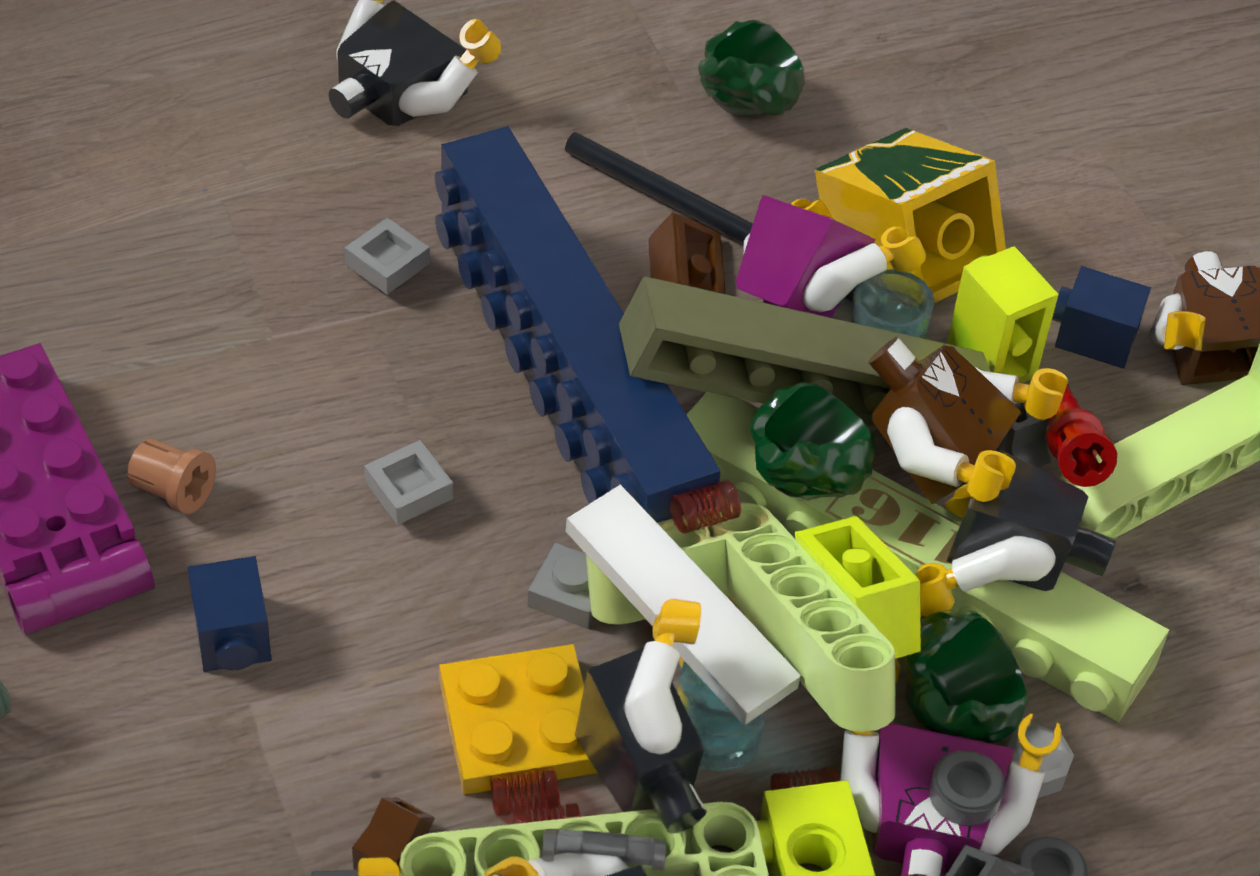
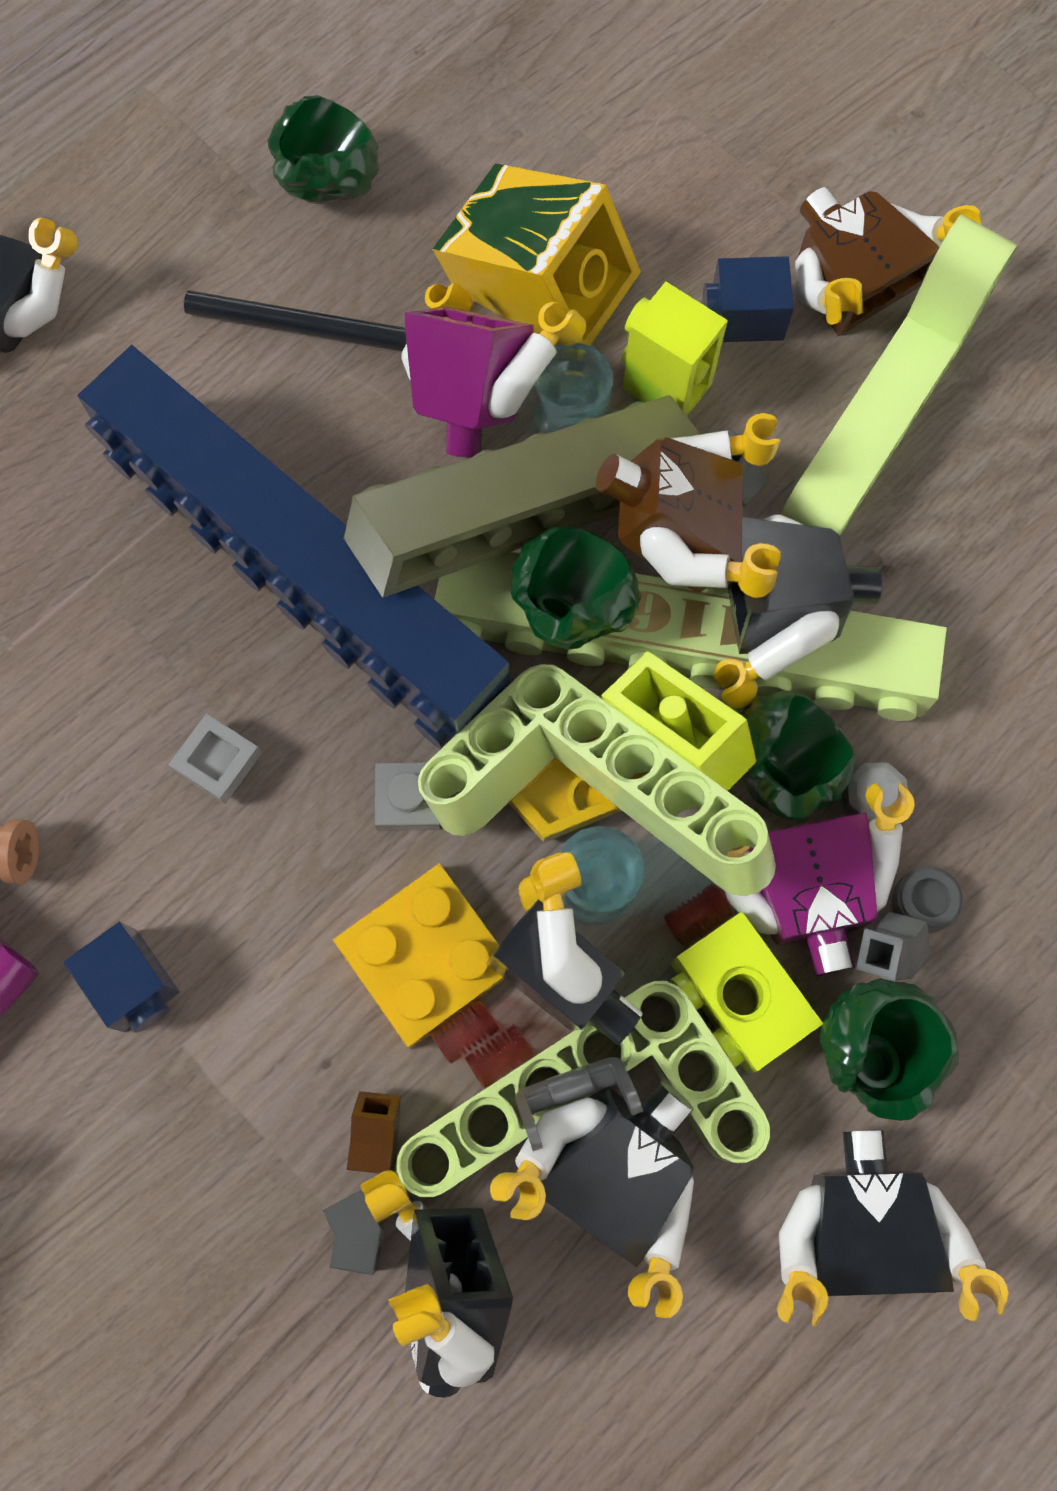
camera: 20 degrees left, 25 degrees up
light grey plate [344,217,430,295] -> none
white tile [565,485,801,726] -> none
reddish brown slope [649,212,726,294] -> none
clear red piece [670,480,741,534] -> none
dark grey tile [929,750,1005,826] -> none
red pin [1029,384,1117,487] -> none

